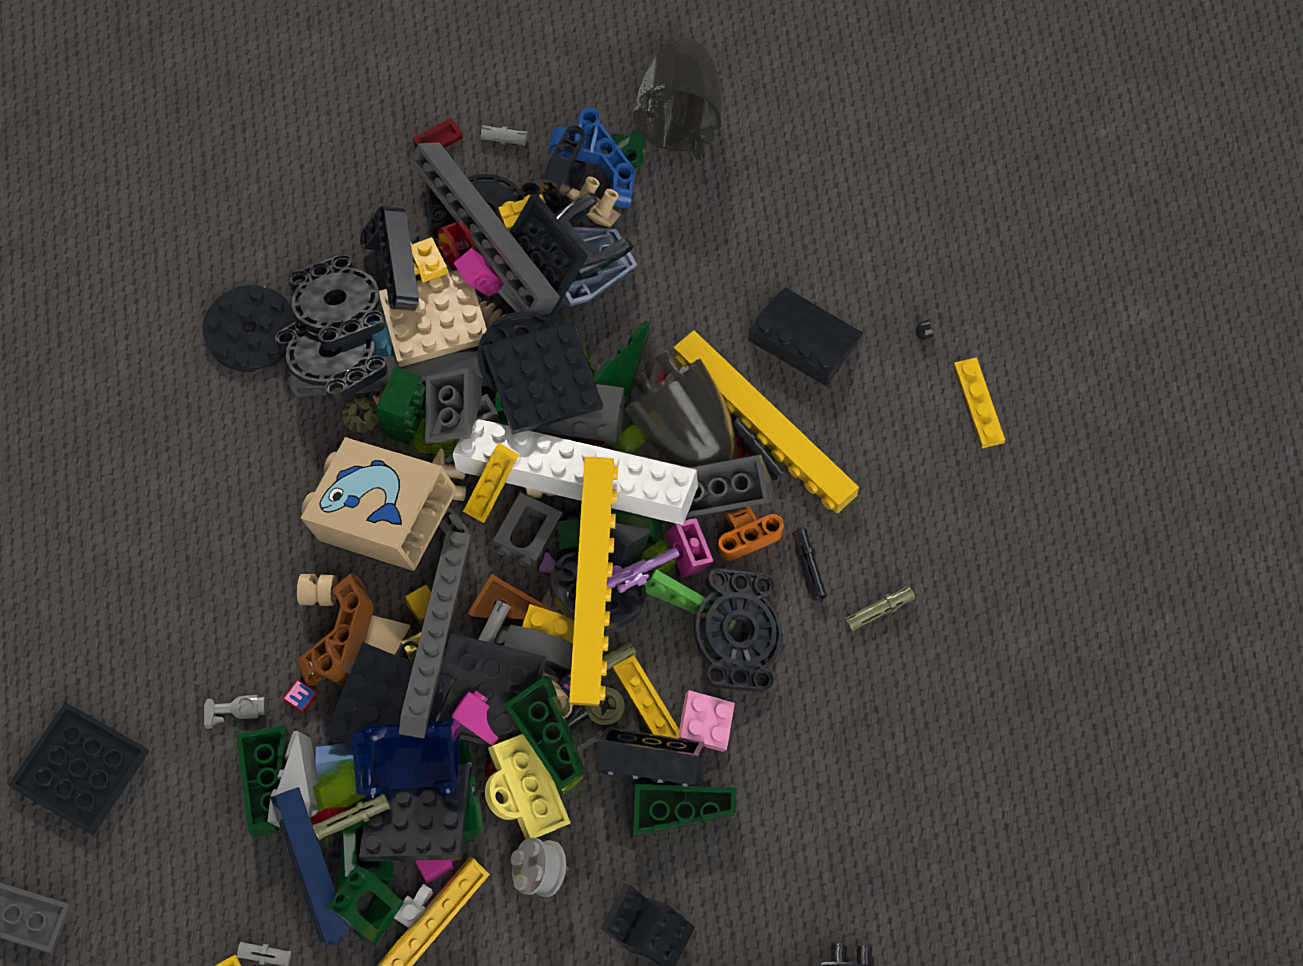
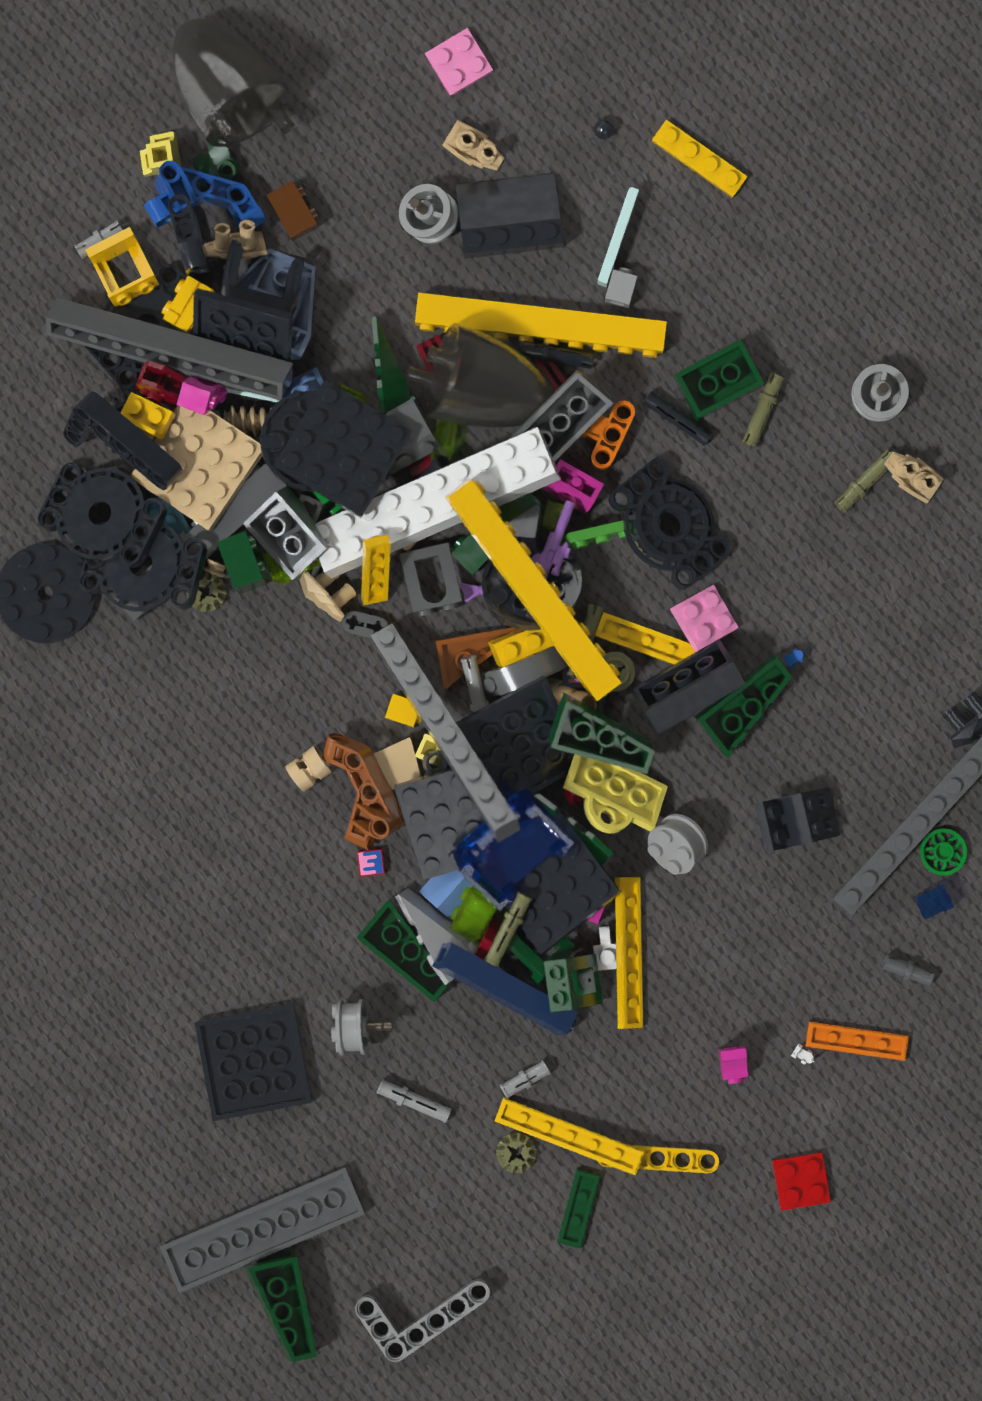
camera: 30 degrees left, 20 degrees up
light grey piece [204,695,265,729] -> none
tan brick [301,437,457,571] -> none
dark red tile [413,118,463,148] -> none
dark pink arch [451,691,498,746] -> none
none -> yellow panel [85,227,159,307]
none -> light yellow brick [140,131,181,177]
none -> reddish brown piece [267,180,319,242]
none -> light grey wheel [331,999,393,1056]
none -> light grey pin [376,1079,452,1123]
none -> light grey wheel [399,184,459,244]
none -> bright pink plate [425,28,493,97]
none -> tan connector [442,120,504,171]
none -> light aqua tile [597,187,639,287]
none -> light grey brick [605,268,637,308]
none -> dark green brick [673,339,764,422]
none -> blue piece [783,647,811,668]
none -> olive pin [834,449,891,513]
none -> light grey wheel [851,364,909,422]
none -> tan connector [884,452,943,504]

